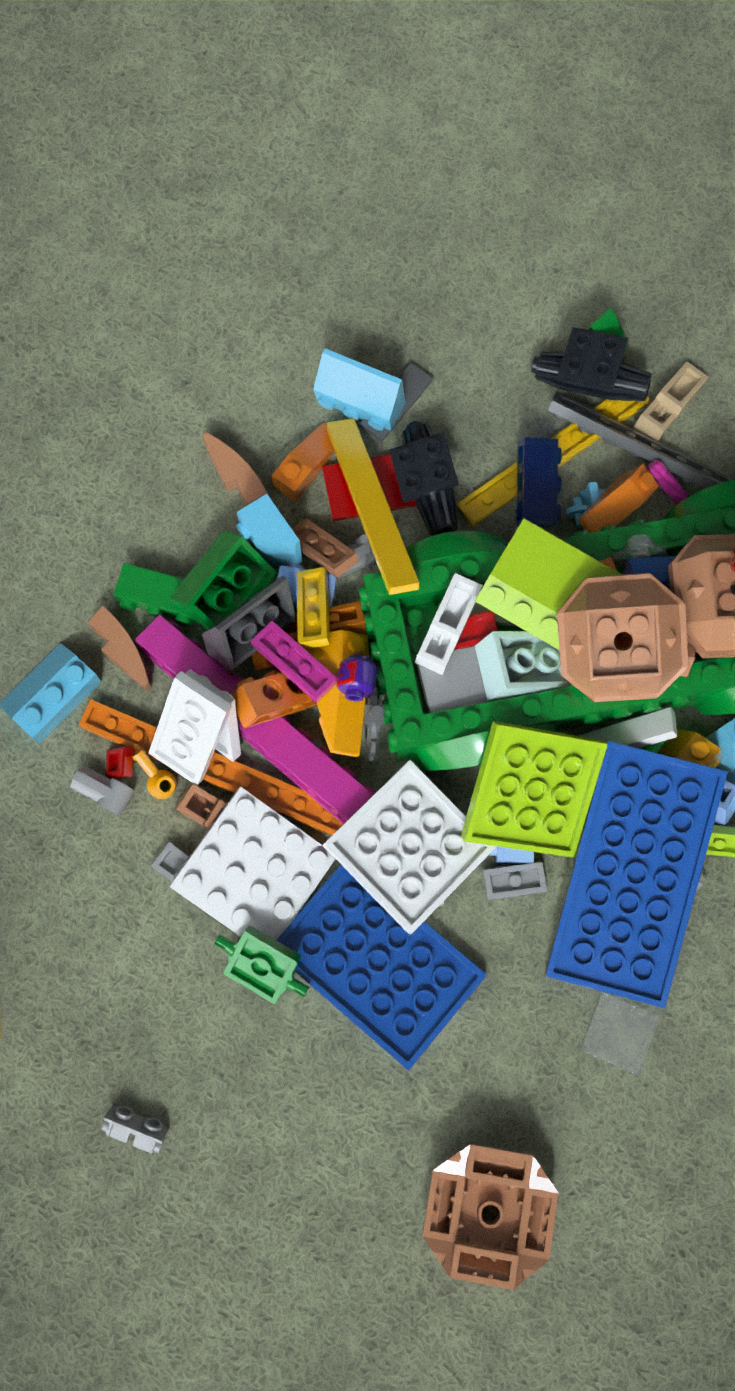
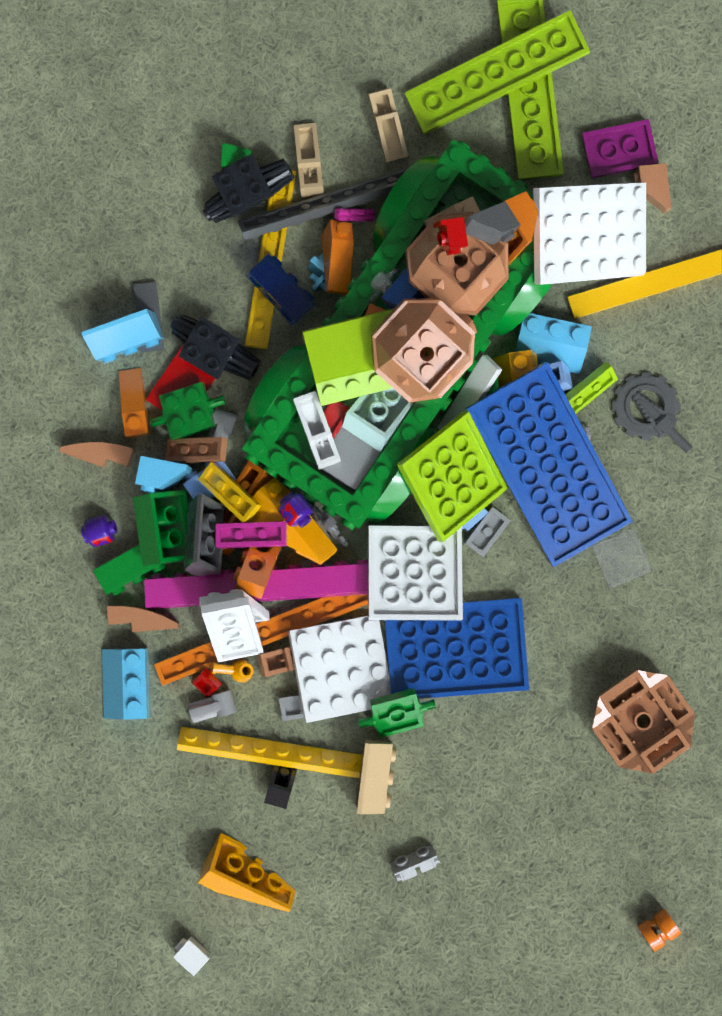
camera: 45 degrees left, 10 degrees up
yellow tile [327,418,419,595] -> none
none -> dark purple head [81,515,118,547]
none -> green plate [150,382,226,440]
none -> yellow plate [177,726,363,778]
none -> black slope [264,765,297,809]
none -> tan slope [357,739,397,814]

